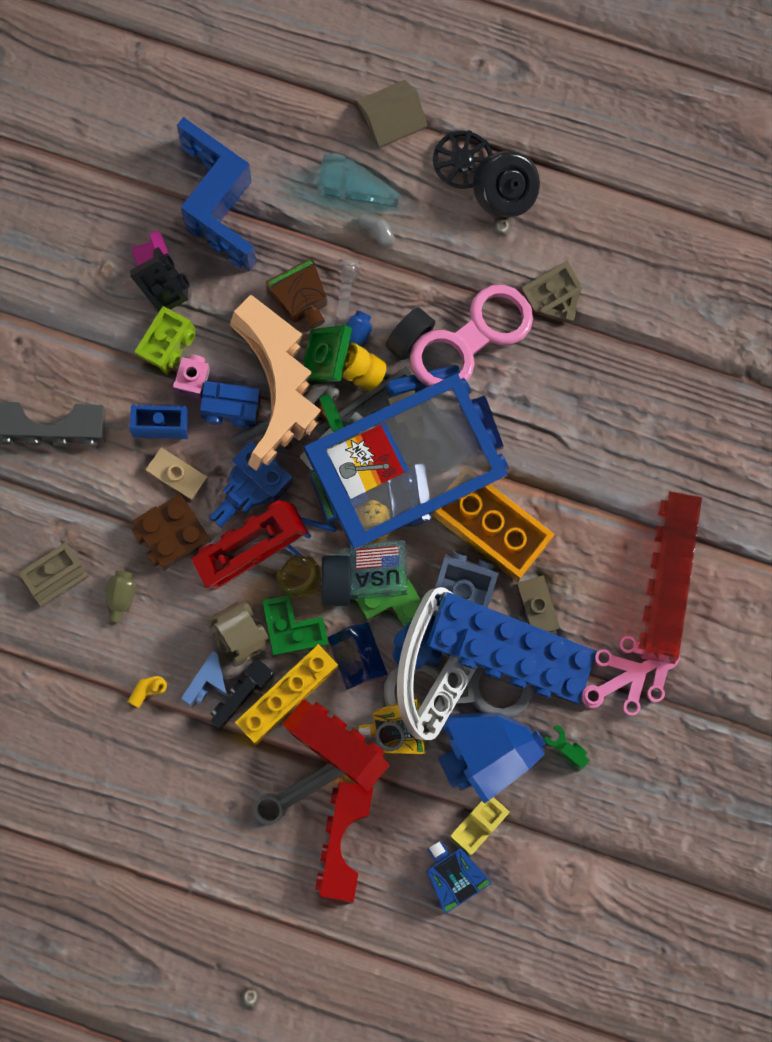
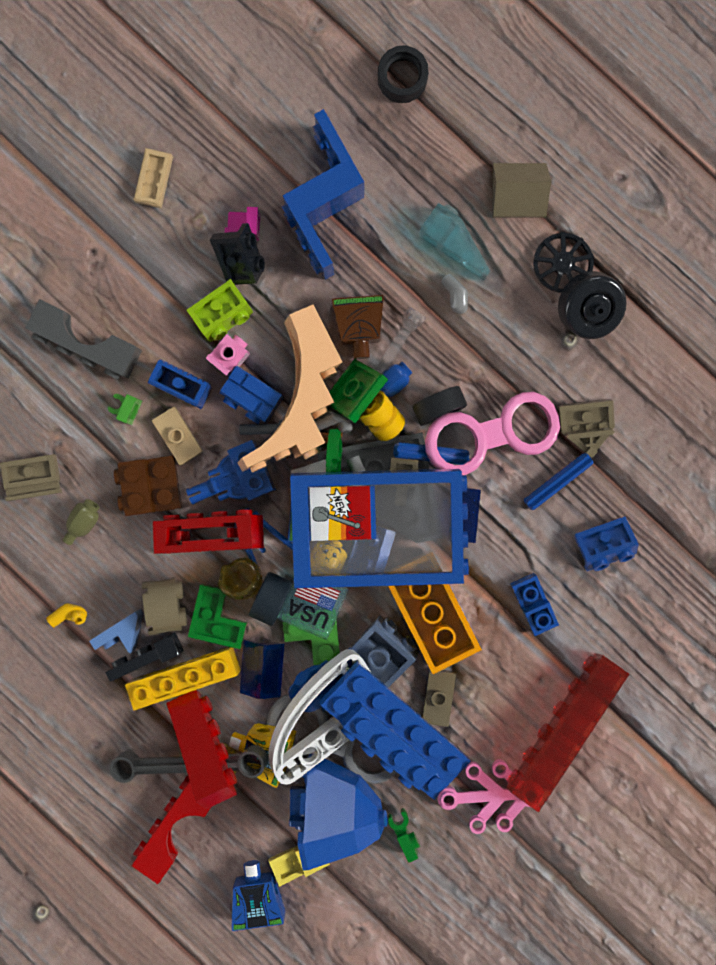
camera: 25 degrees right, 10 degrees up
none -> bright green tile [107,394,142,425]
none -> tan plate [134,148,173,208]
none -> black tyre [378,45,429,103]
none -> blue slope [510,573,559,636]
none -> blue axle [524,453,593,510]
none -> blue bracket [574,516,639,571]

